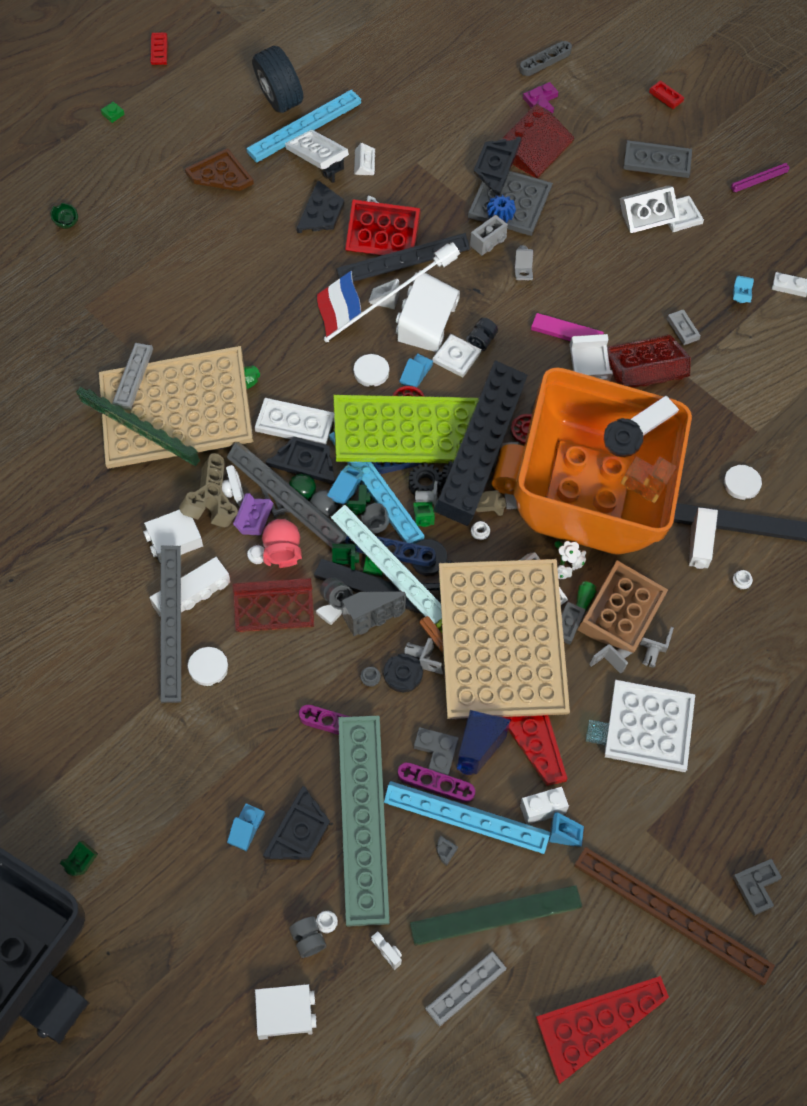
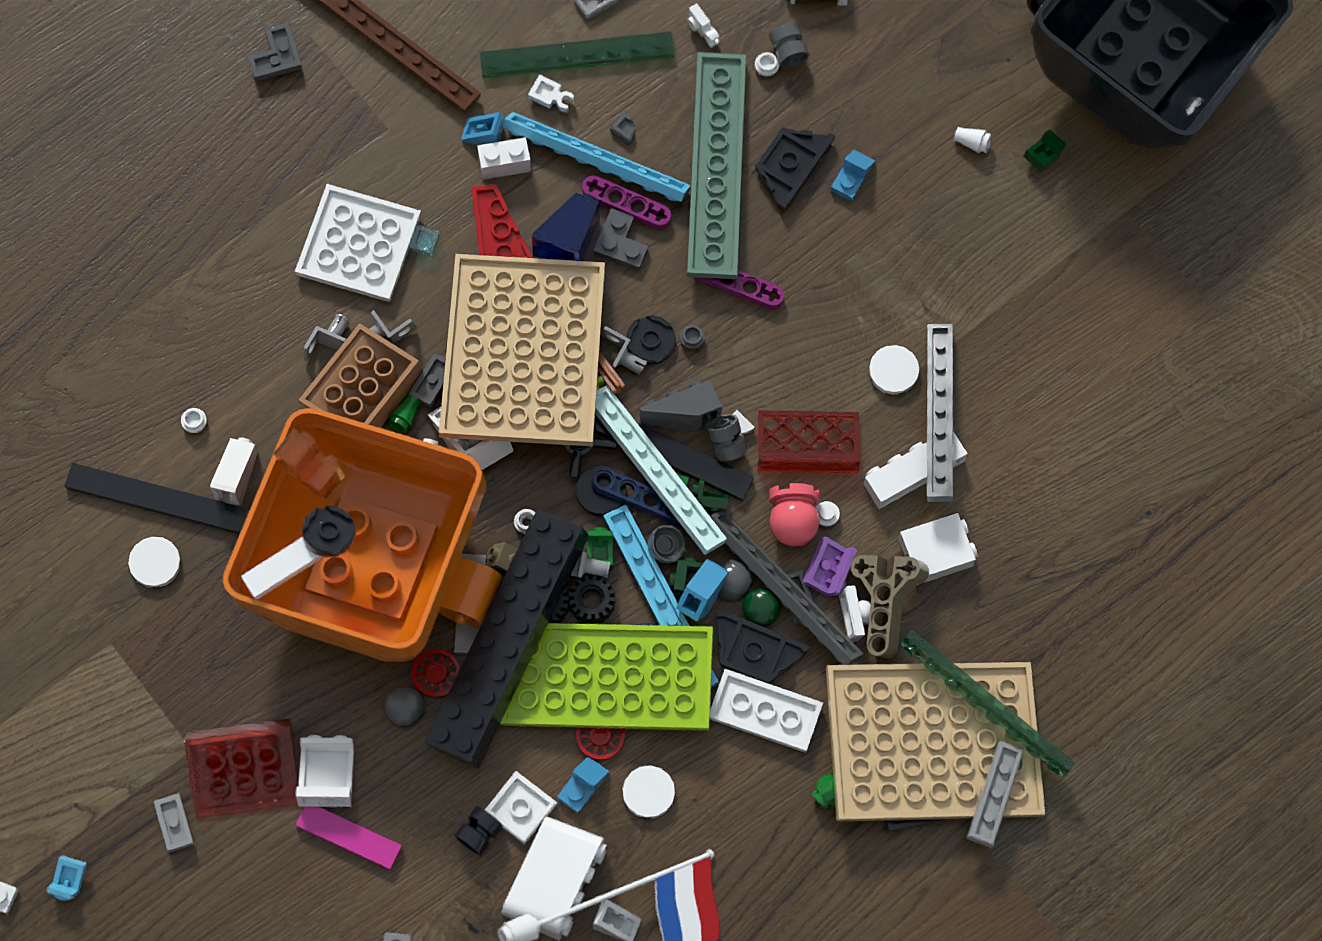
camera: 175 degrees left, 10 degrees up
none -> white plate [528,75,574,112]
none -> white cone [954,127,992,154]

